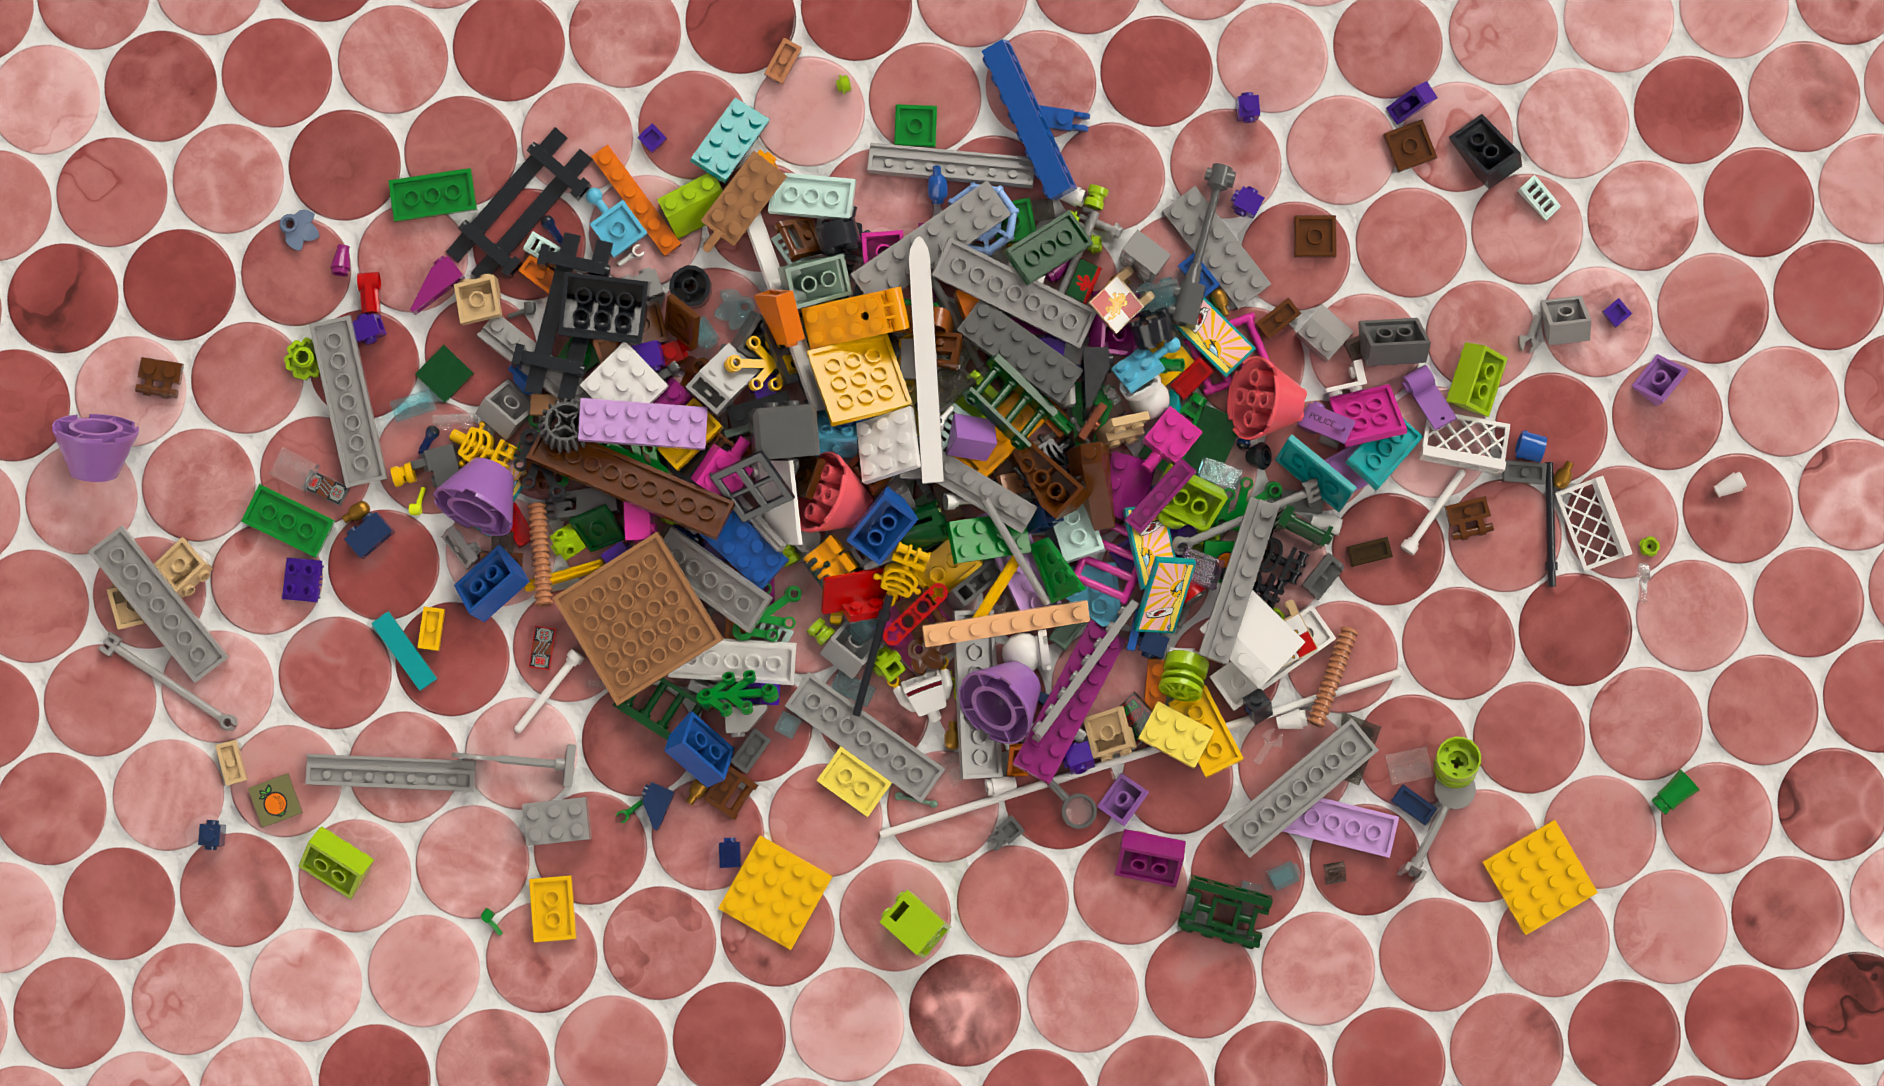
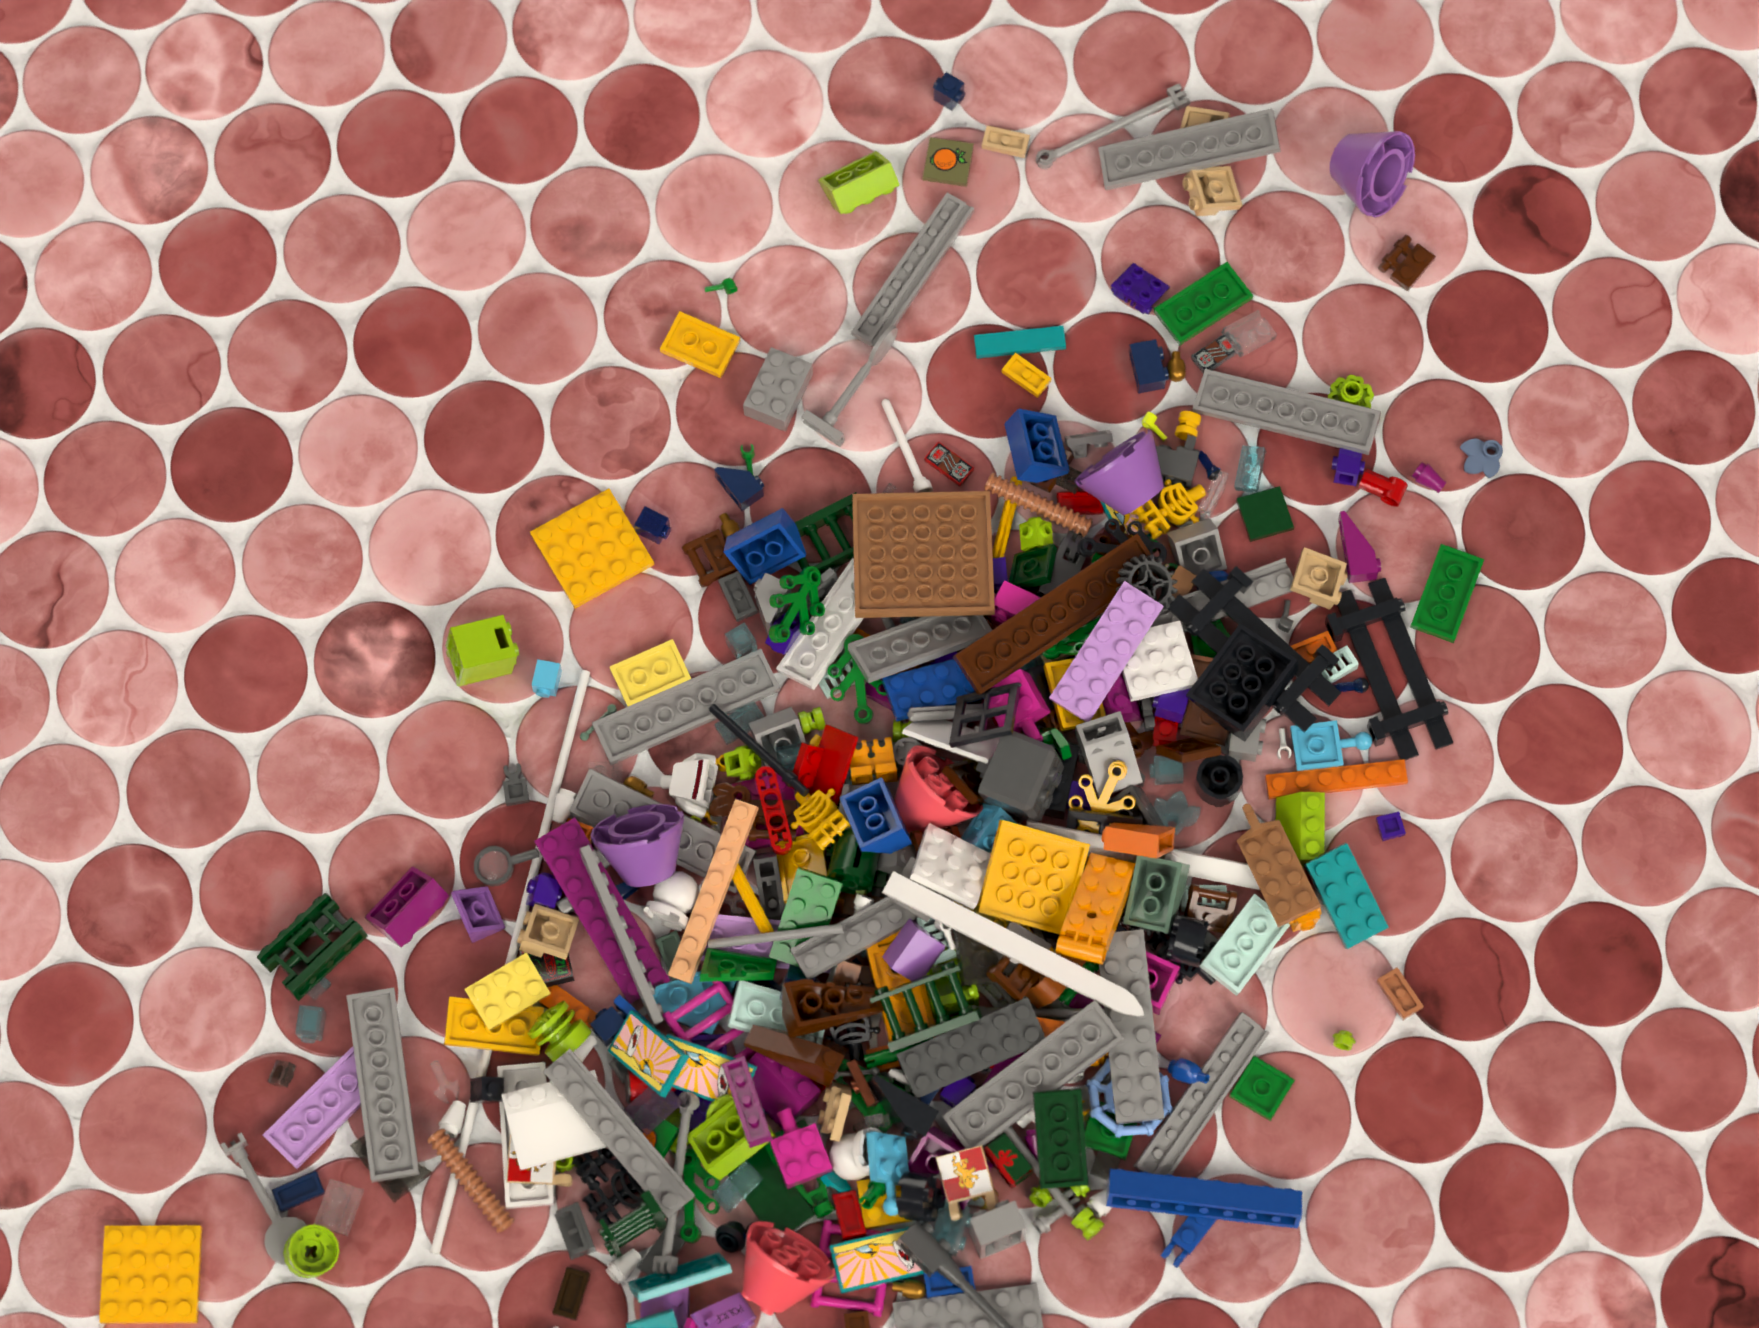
camera: 125 degrees right, 15 degrees down
none -> medium azure brick [531,659,562,698]
none -> green slope [1038,728,1072,760]

